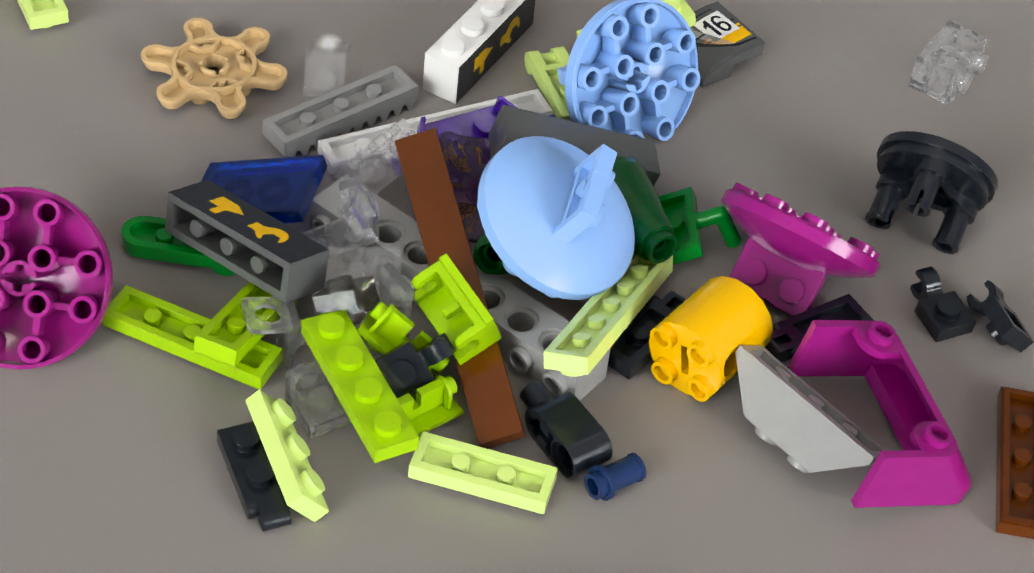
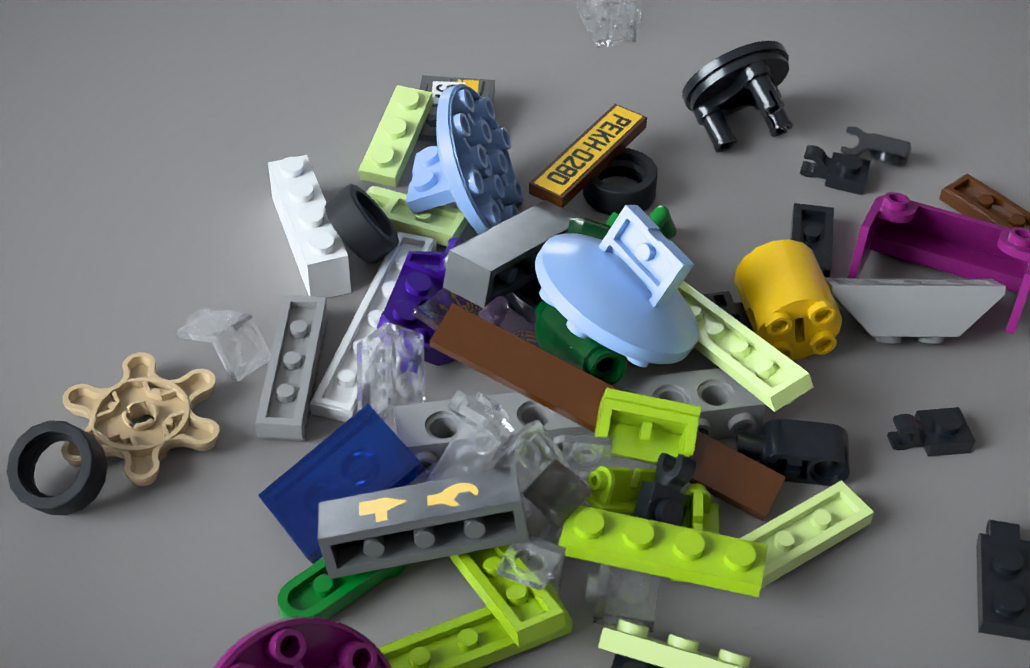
camera: 45 degrees left, 0 degrees up
dark blue pin [584,452,646,501] -> none
magenta bracket [721,182,881,316] -> none
none -> black tyre [6,421,108,516]
none -> black tyre [324,184,399,264]
none -> tile [529,104,647,208]
none -> black tyre [583,148,658,216]
none -> black plate [887,407,976,457]

